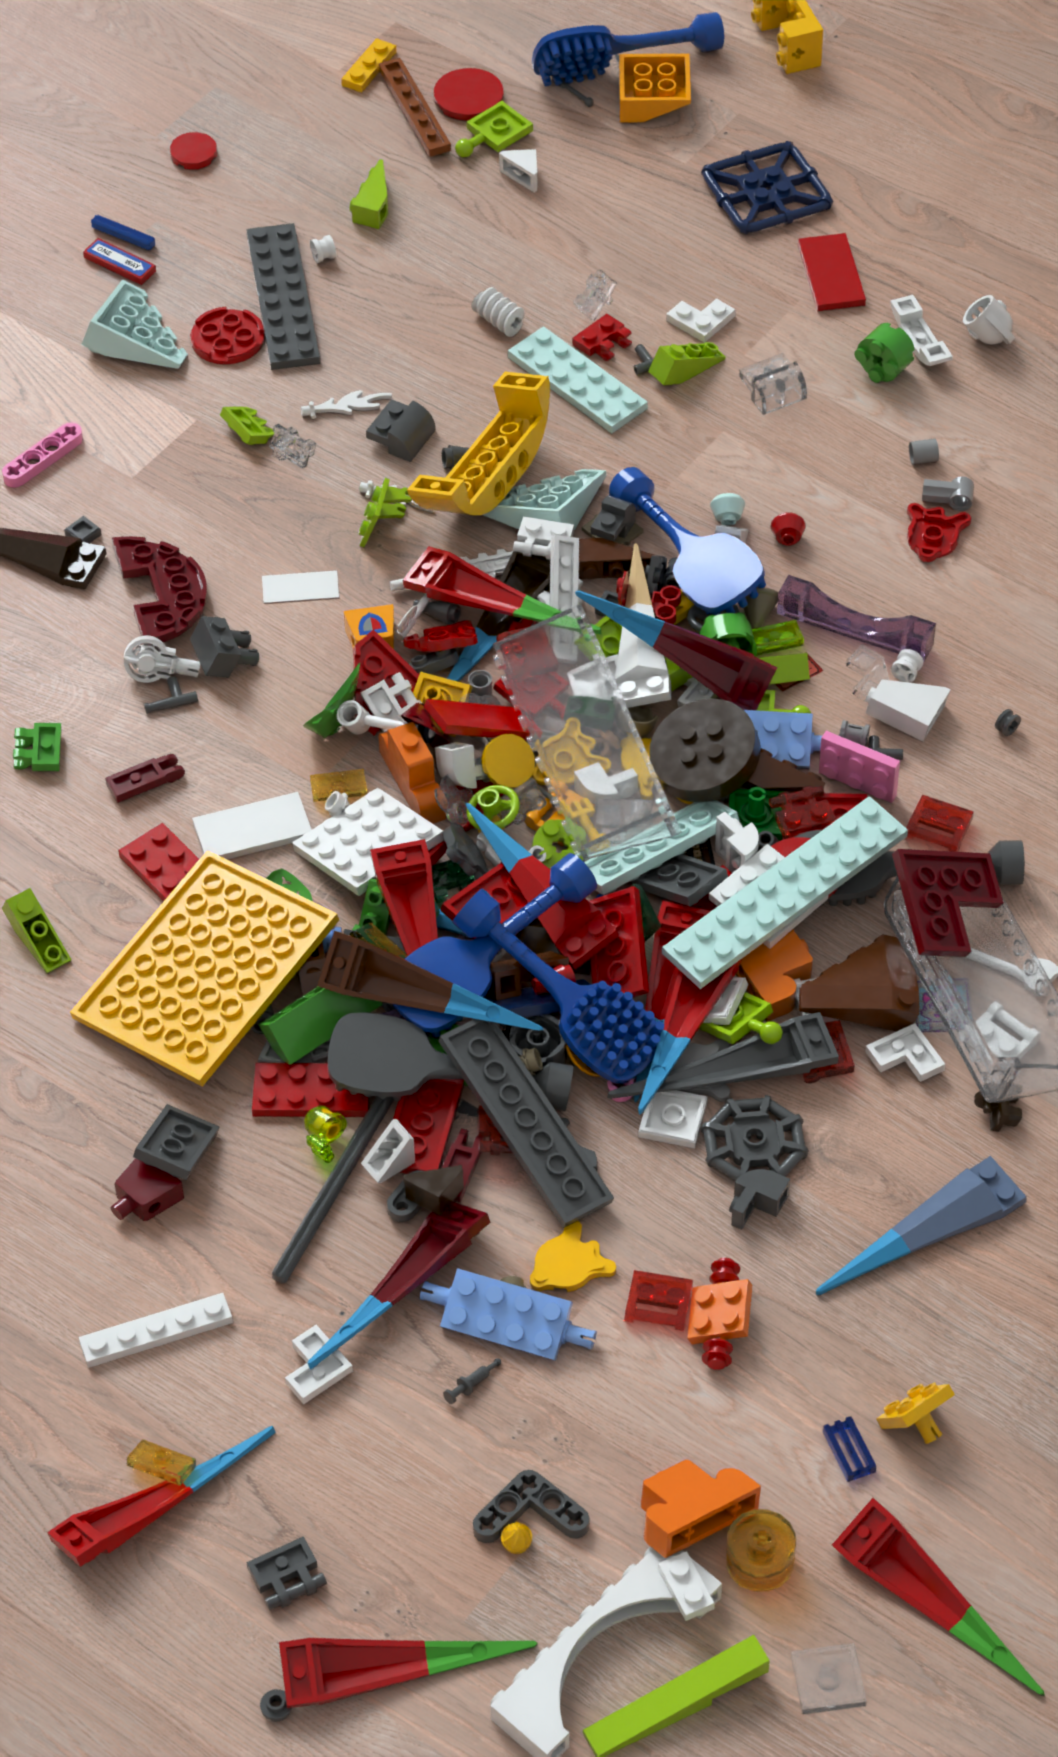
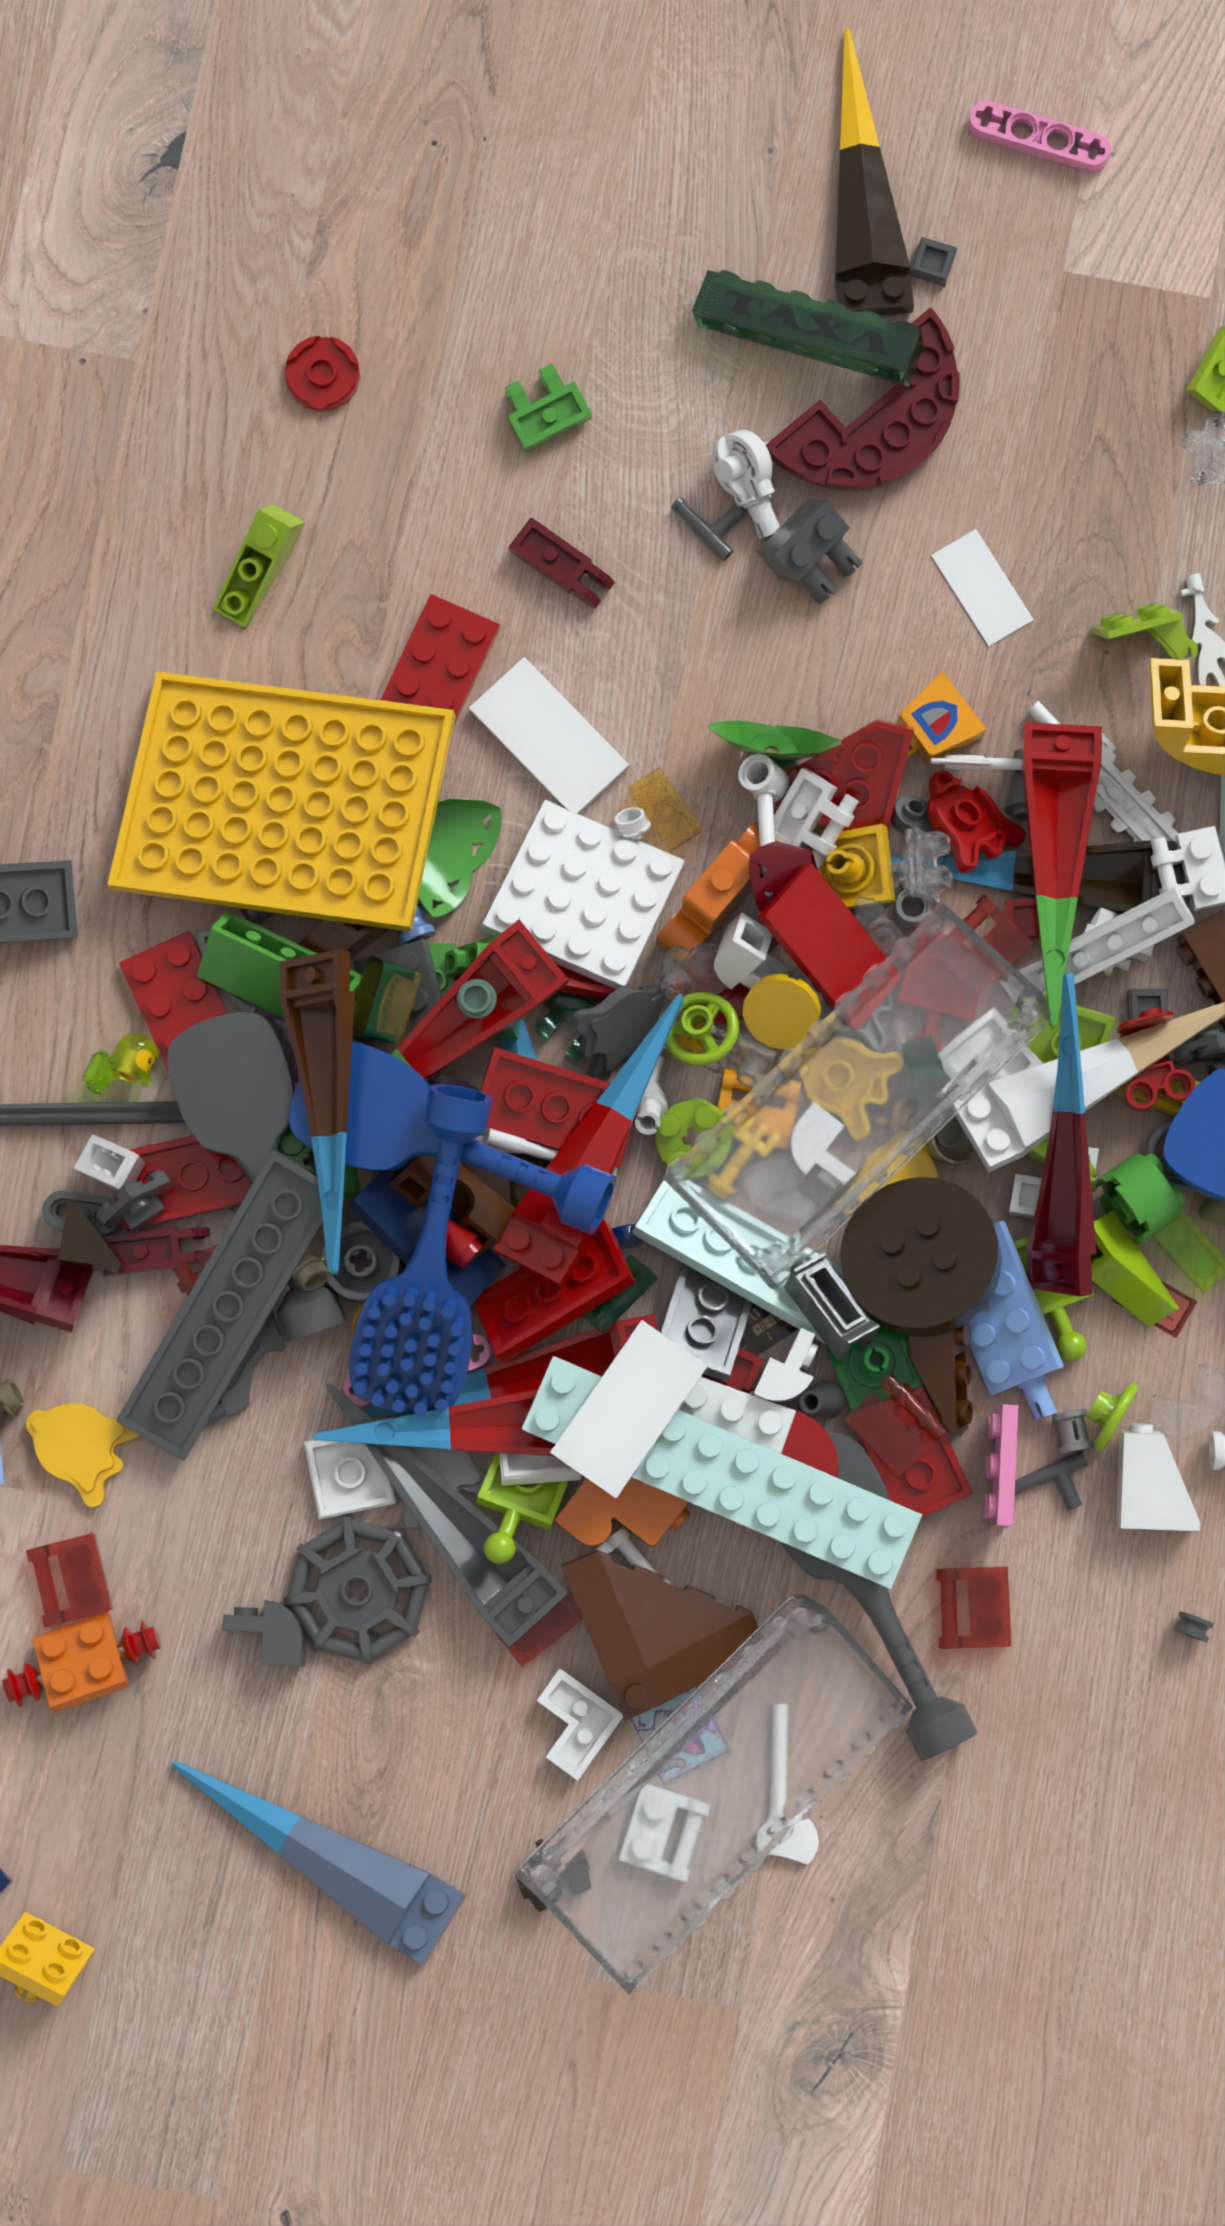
camera: 65 degrees right, 30 degrees up
dark red plate [892,849,1004,957] -> none
none -> dark grey plate [96,1170,175,1231]
none -> sand green plate [457,979,497,1019]
none -> white tile [550,1320,708,1499]
none -> clear green brick [692,270,924,387]
none -> dark grey window [784,1252,880,1361]
none -> clear hips [891,827,953,905]
none -> lime piece [1086,1382,1139,1452]

